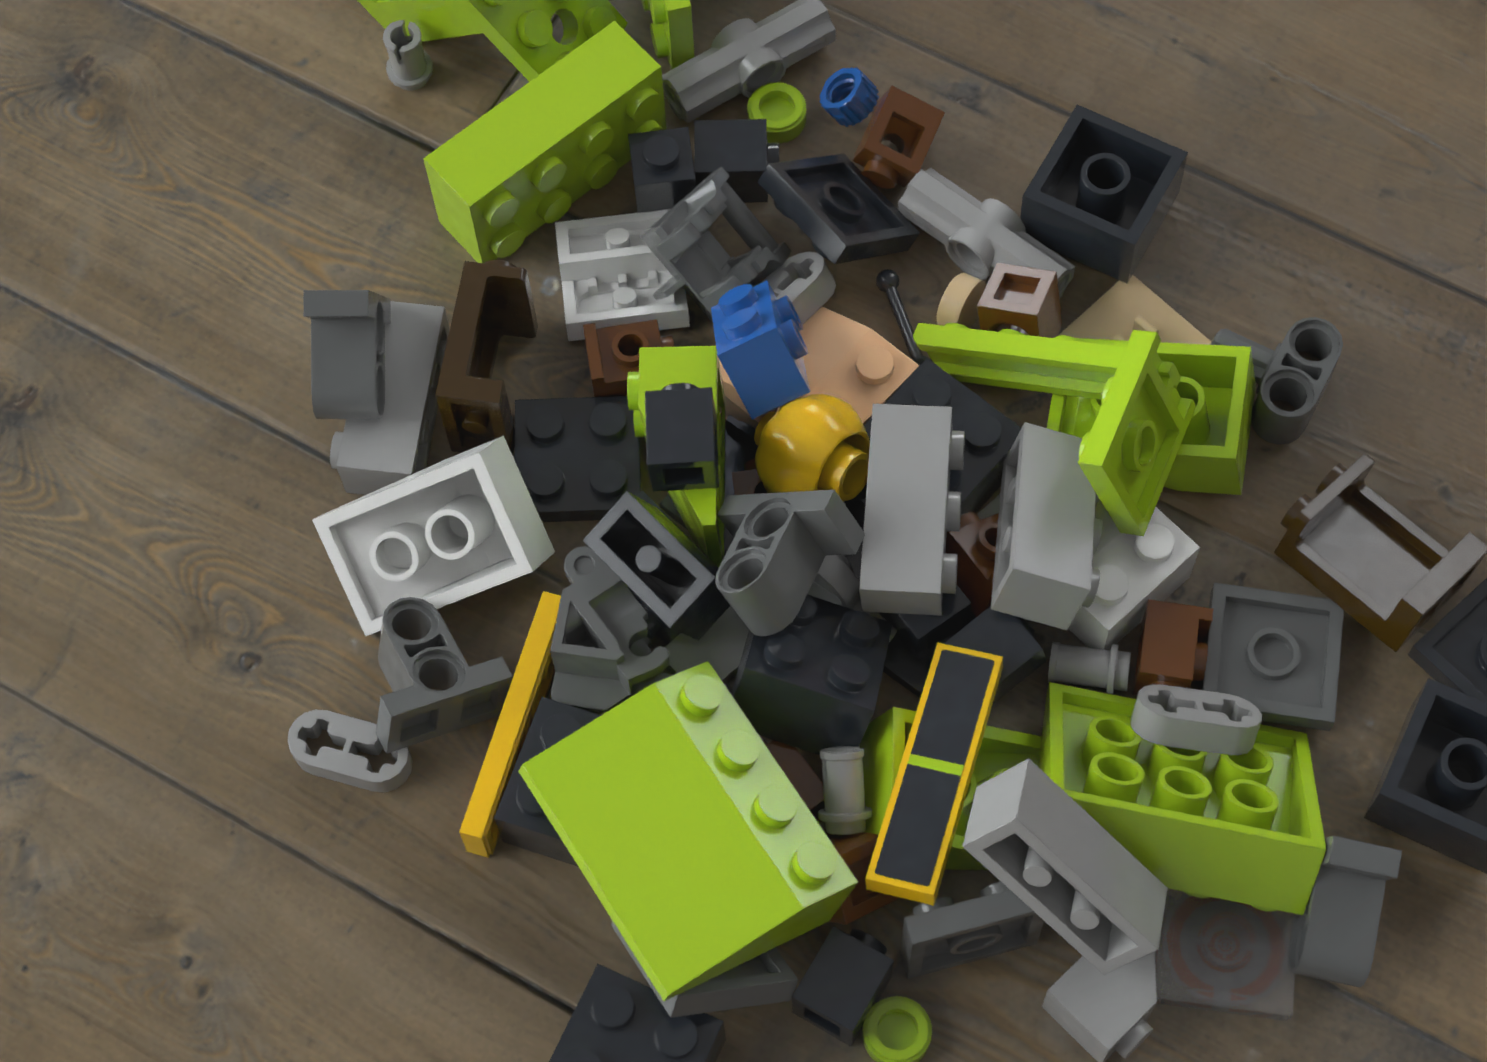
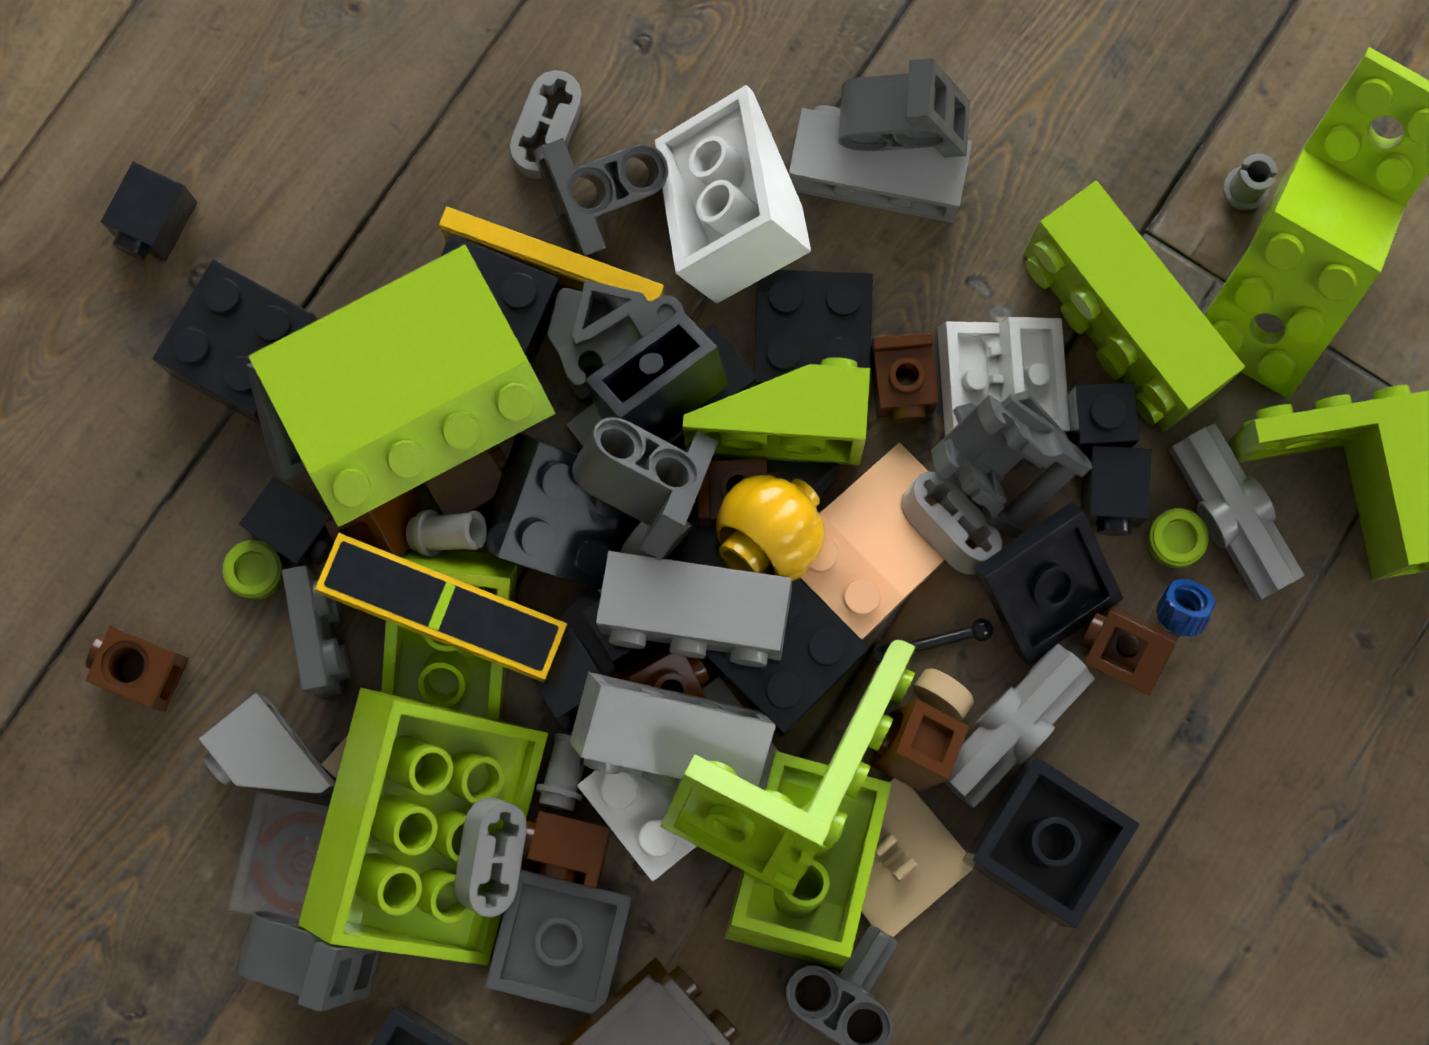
camera: 90 degrees right, 15 degrees up
dark brown panel [435,260,538,456] -> none
black brick [645,383,719,492] -> none
blue brick [711,280,810,419] -> none
light grey brick [962,758,1167,975] -> none

